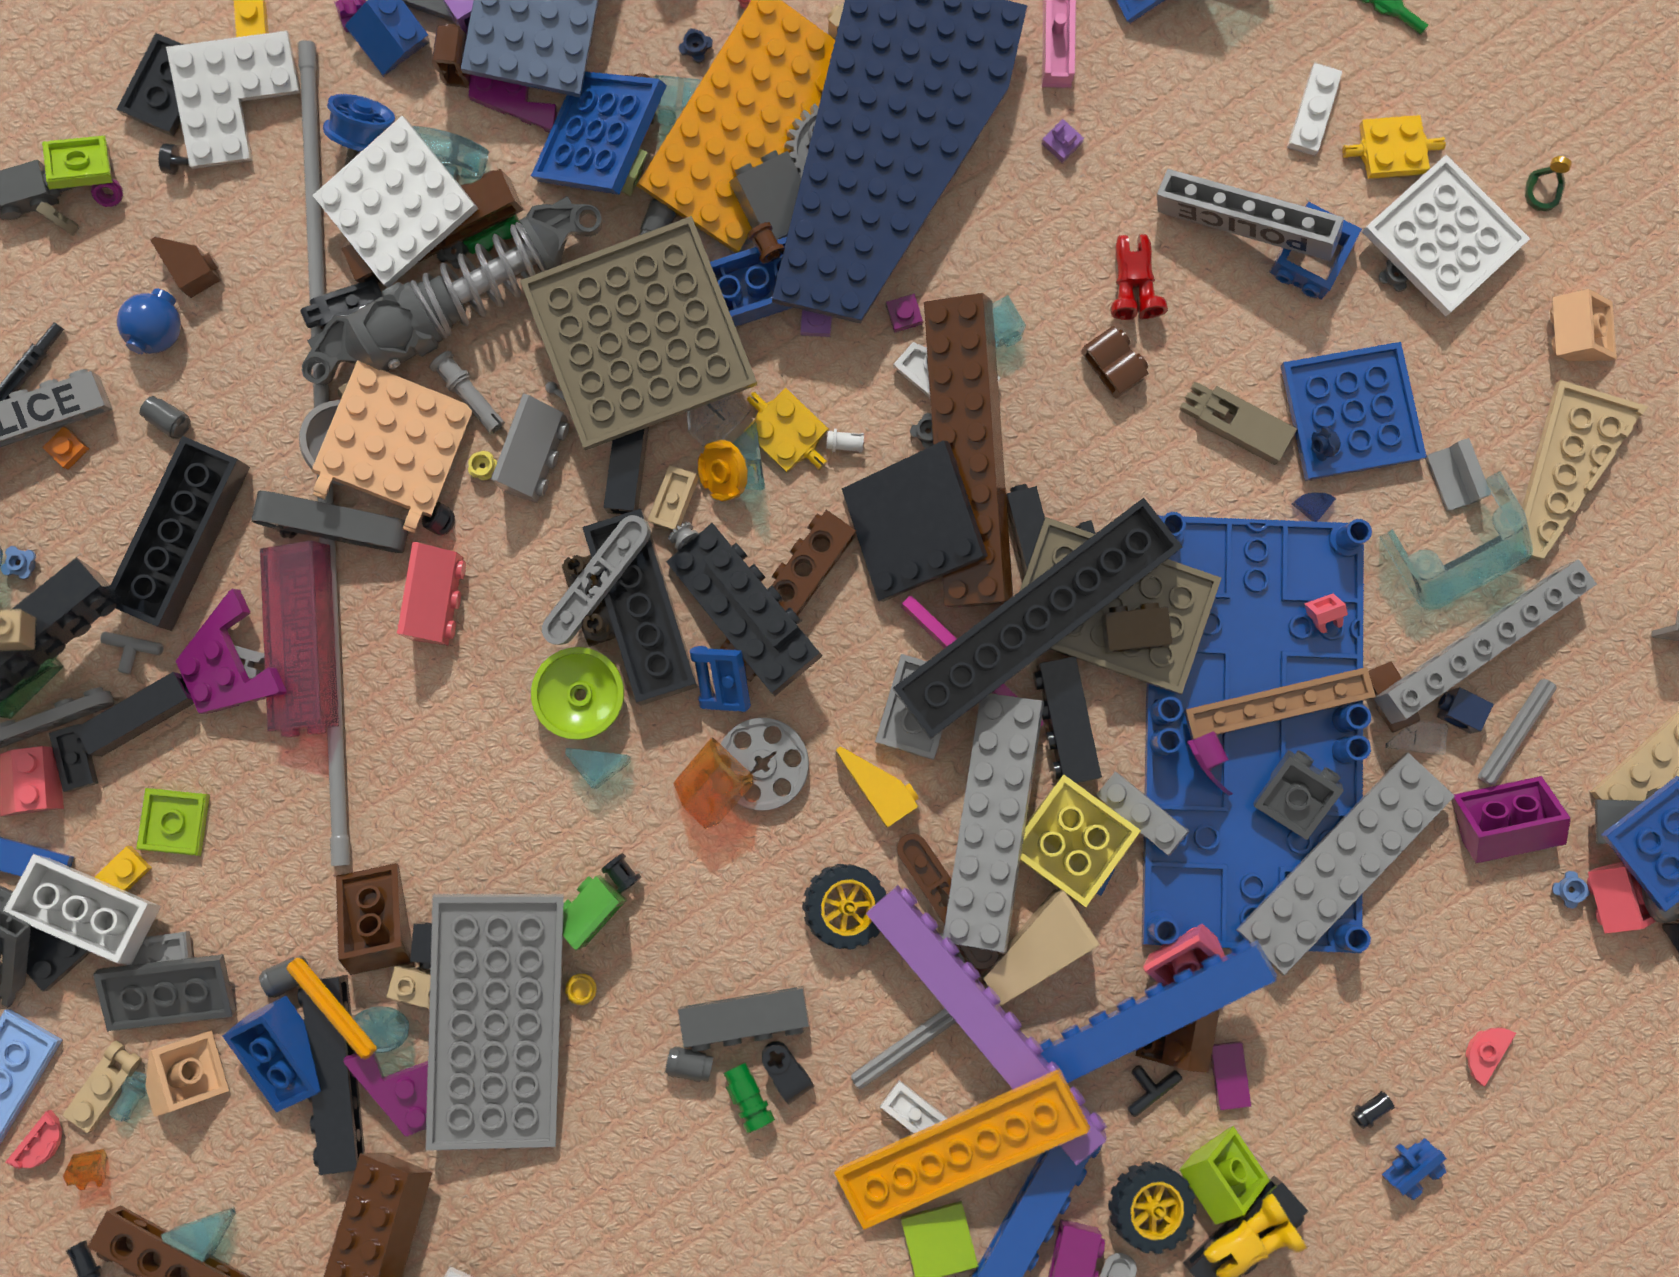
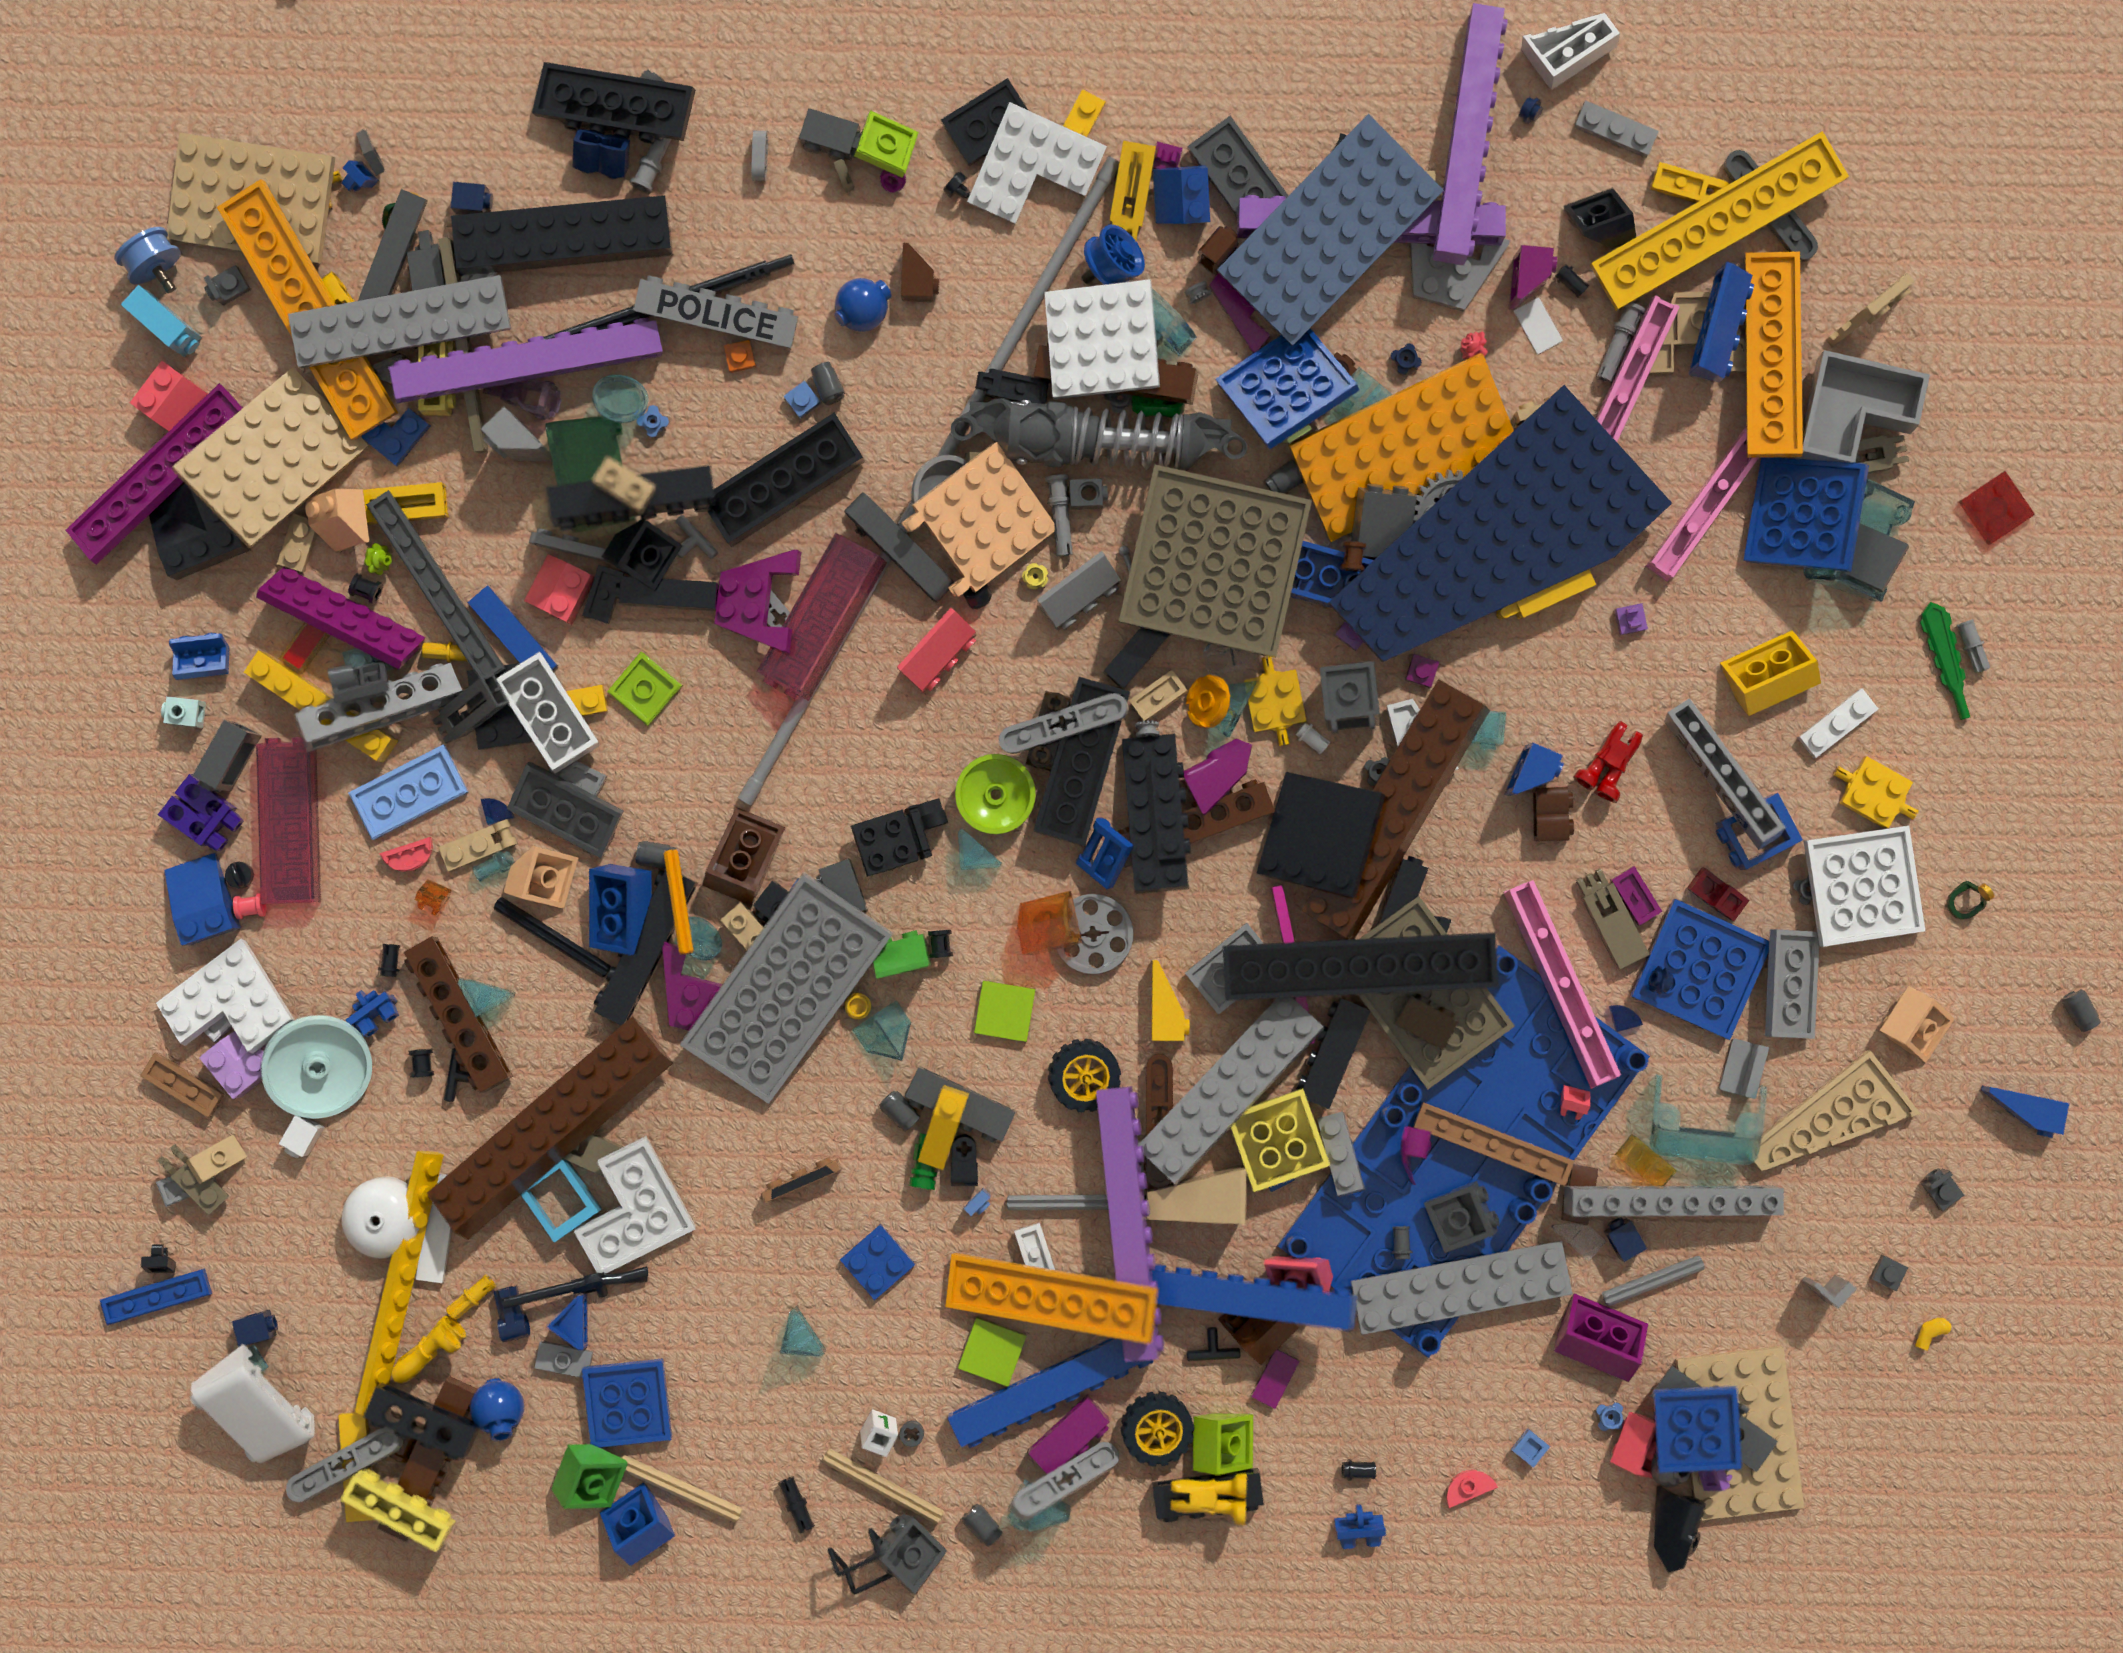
camera: 35 degrees right, 5 degrees up
none -> clear blue tile [481,798,515,825]
none -> black axle [493,898,611,977]
none -> black slope [601,518,683,591]
none -> plate [762,1157,842,1203]
none -> medium blue plate [784,380,821,419]
none -> dark grey slope [816,859,868,911]
none -> blue plate [840,1224,915,1300]
none -> black plate [851,798,948,877]
none -> clear light blue slope [852,1000,911,1061]
none -> yellow slope [918,1085,970,1170]
none -> medium blue plate [964,1187,991,1216]
none -> lime tile [974,980,1036,1042]
none -> dark grey brick [1070,479,1108,510]
none -> yellow hinge [1110,141,1156,241]
none -> magenta panel [1184,738,1252,815]
none -> light grey bush [1185,281,1212,304]
none -> dark grey container [1320,661,1381,734]
none -> dark grey pin [1391,1226,1413,1259]
none -> yellow hinge [1496,569,1596,620]
none -> bright pink tile [1503,880,1621,1089]
none -> blue slope [1504,743,1564,796]
none -> medium blue plate [1511,1428,1550,1468]
none -> magenta plate [1610,866,1663,926]
none -> clear yellow slope [1615,1134,1677,1186]
none -> dark red slope [1686,867,1750,922]
none -> yellow slope [1720,630,1821,716]
none -> light grey plate [1765,929,1819,1039]

